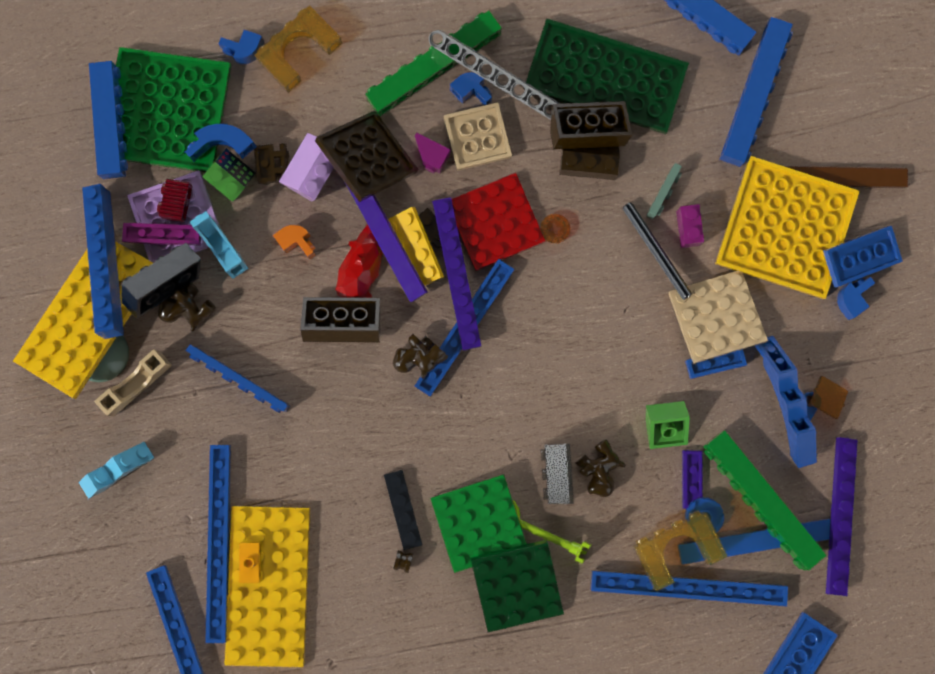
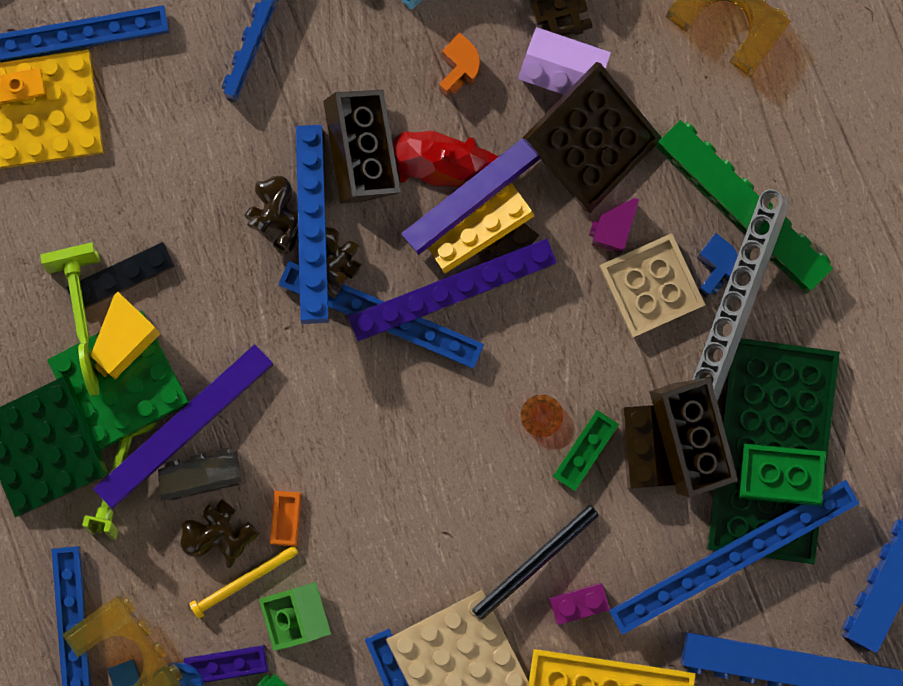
camera: 80 degrees right, 0 degrees up
dark brown wheel [393,550,413,573] -> none
red plate [451,173,545,271] -> none
sand green plate [646,163,682,220] -> none
none -> lime piece [40,242,100,397]
none -> yellow slope [90,292,161,379]
none -> dark purple tile [93,344,273,510]
none -> yellow bar [189,546,298,619]
none -> dark brown animal [244,176,298,254]
none -> orange tile [270,491,302,546]
none -> blue plate [296,125,329,324]
none -> green plate [552,410,619,492]
none -> blue plate [608,480,860,635]
none -> green tile [739,444,826,507]

